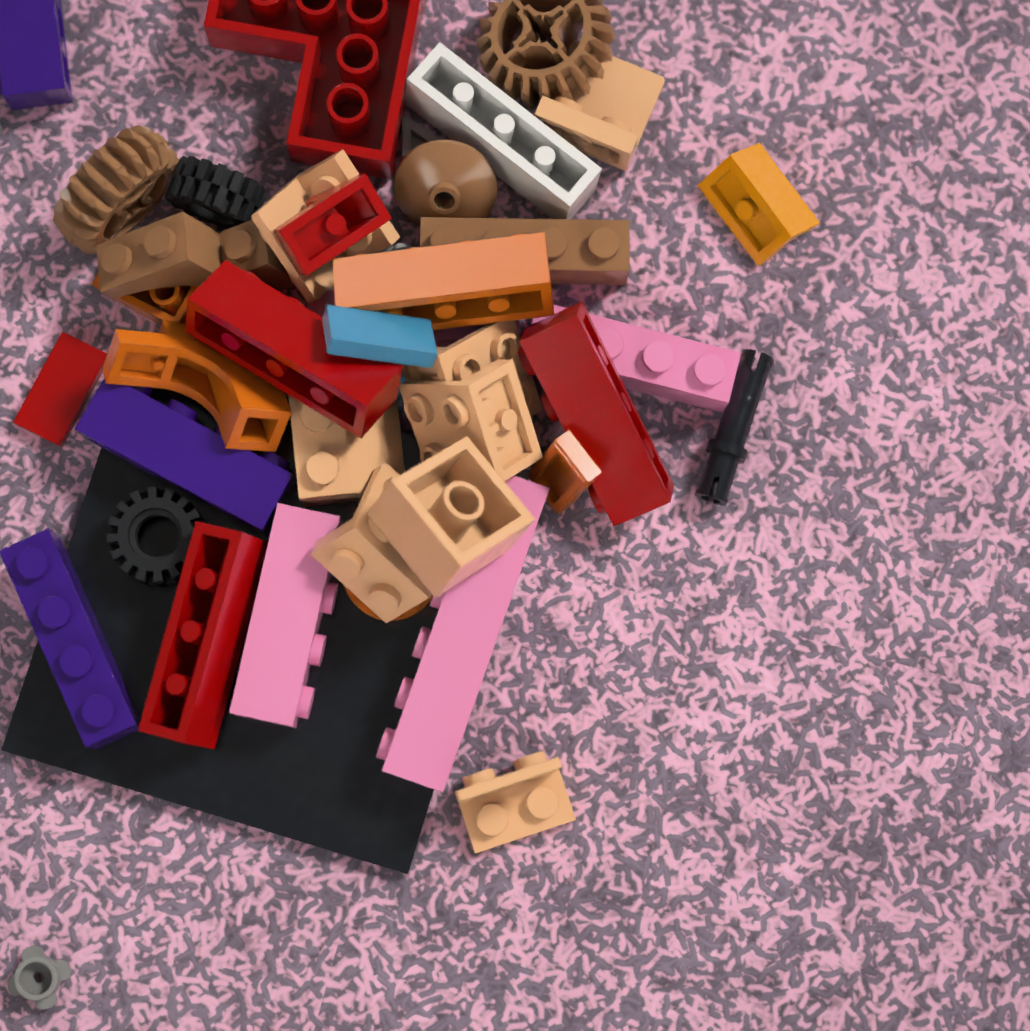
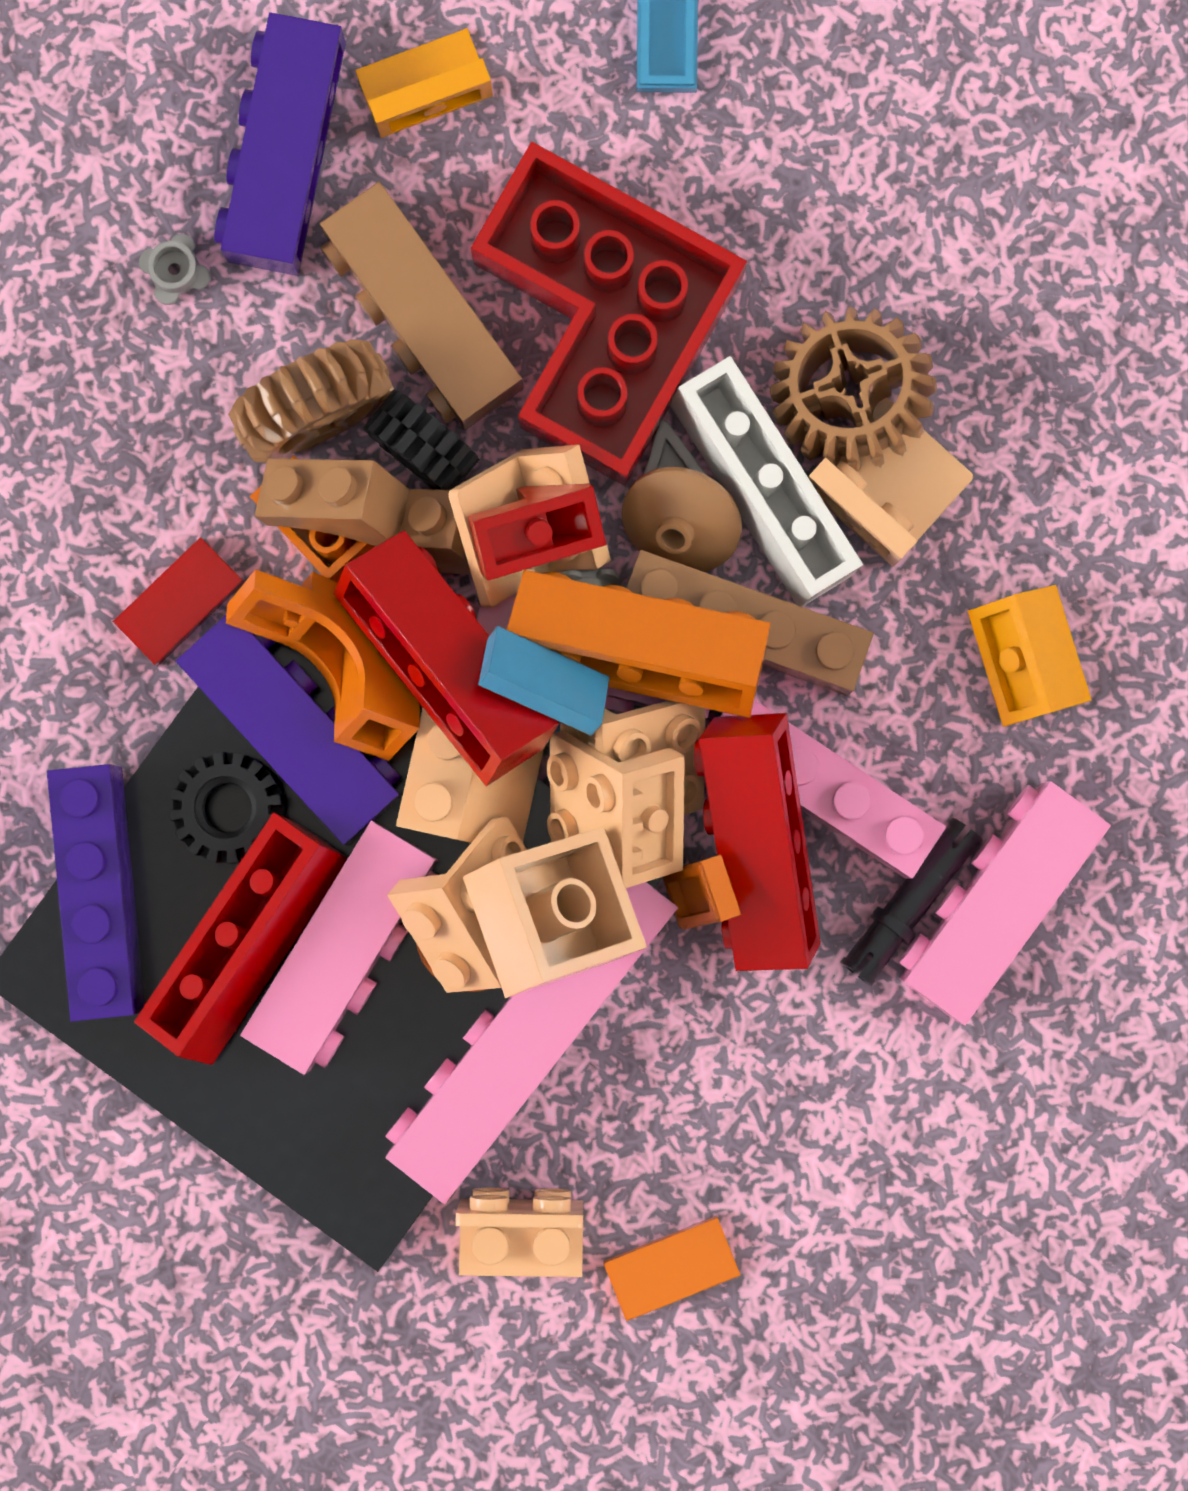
camera: 25 degrees right, 5 degrees up
none -> medium nougat brick [319,181,524,430]
none -> orange tile [603,1215,741,1321]
none -> bright pink brick [899,781,1111,1026]

